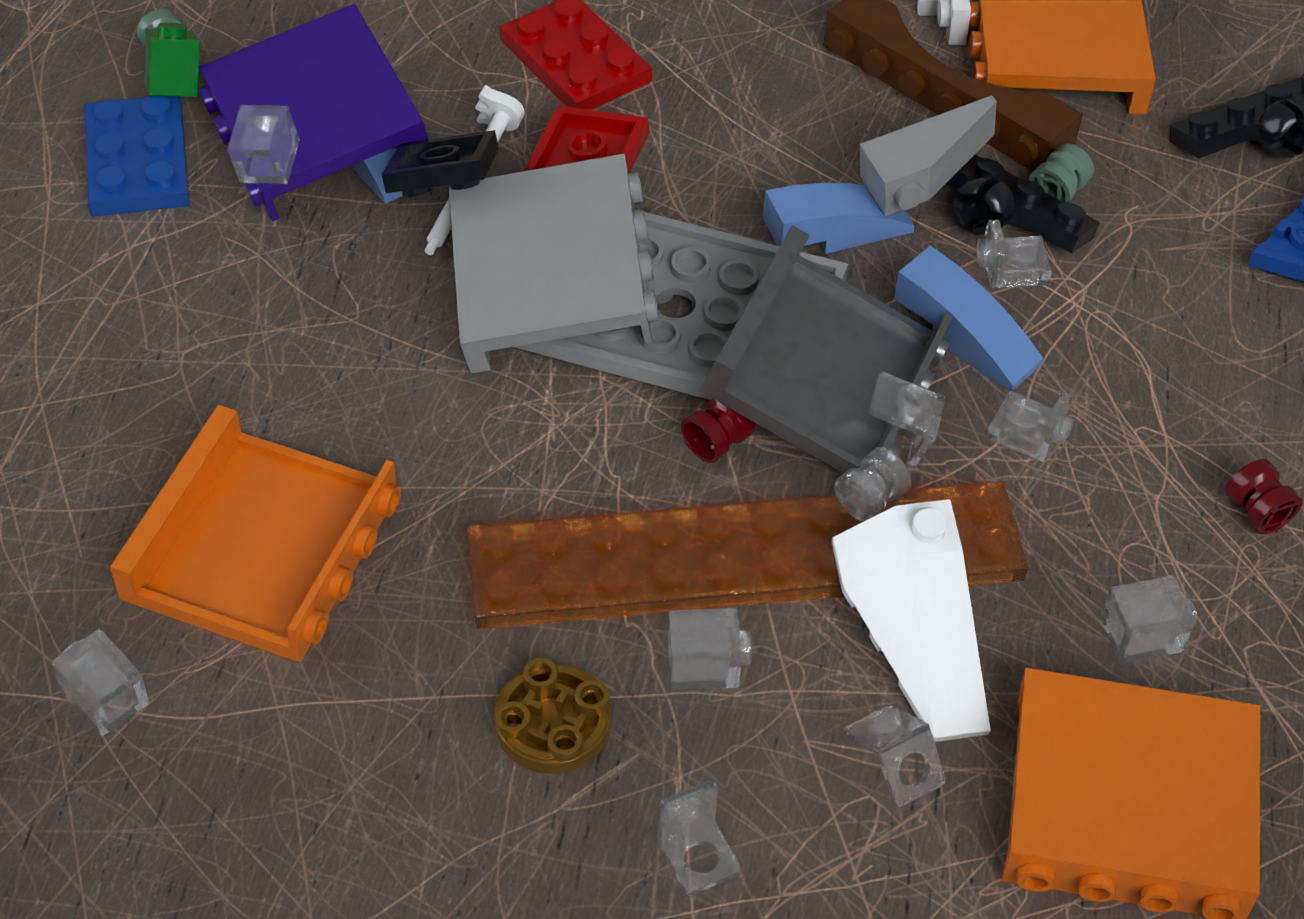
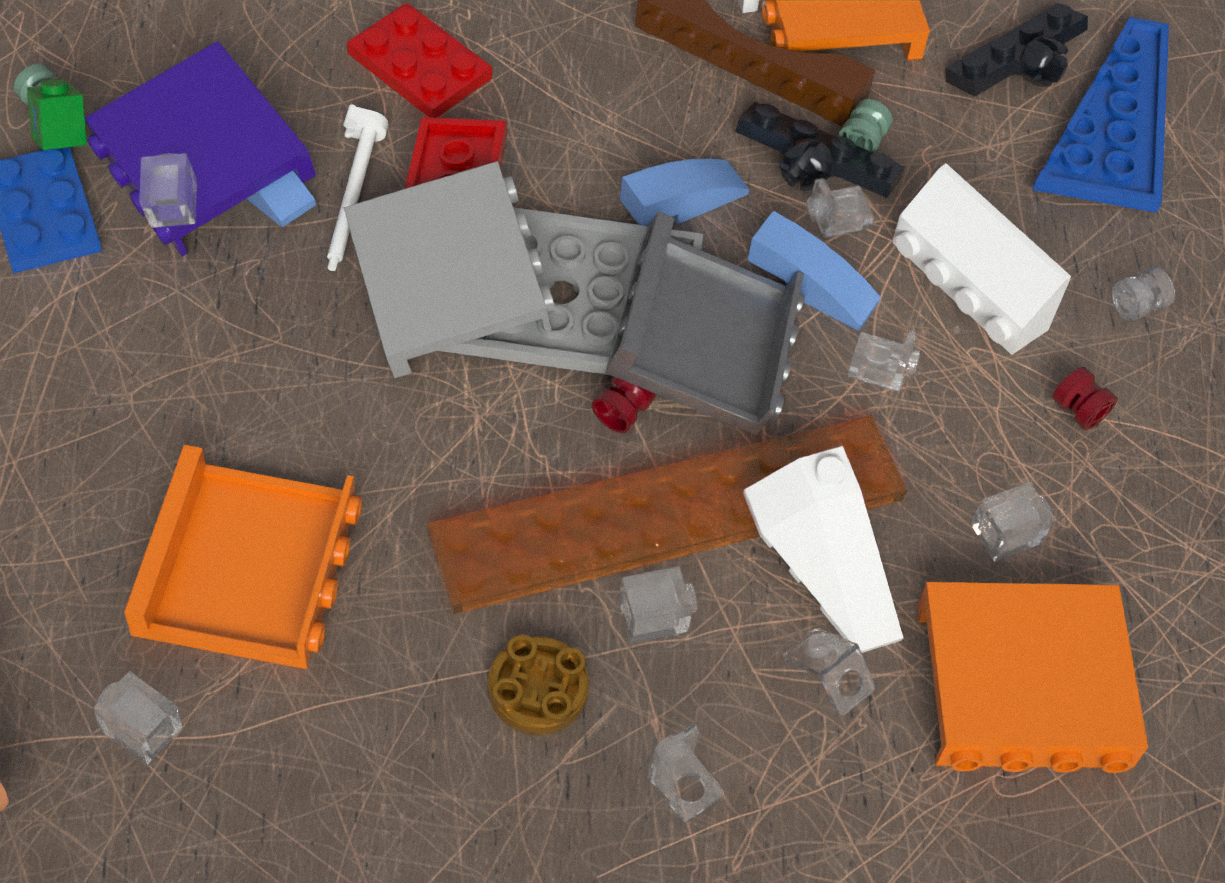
camera: 15 degrees left, 5 degrees up
black plate [381,130,499,197] -> none
clear wheel [834,447,912,522] -> none
light grey slope [860,95,997,216] -> none
clear bracket [869,372,946,468] -> none
none -> white slope [892,164,1071,355]

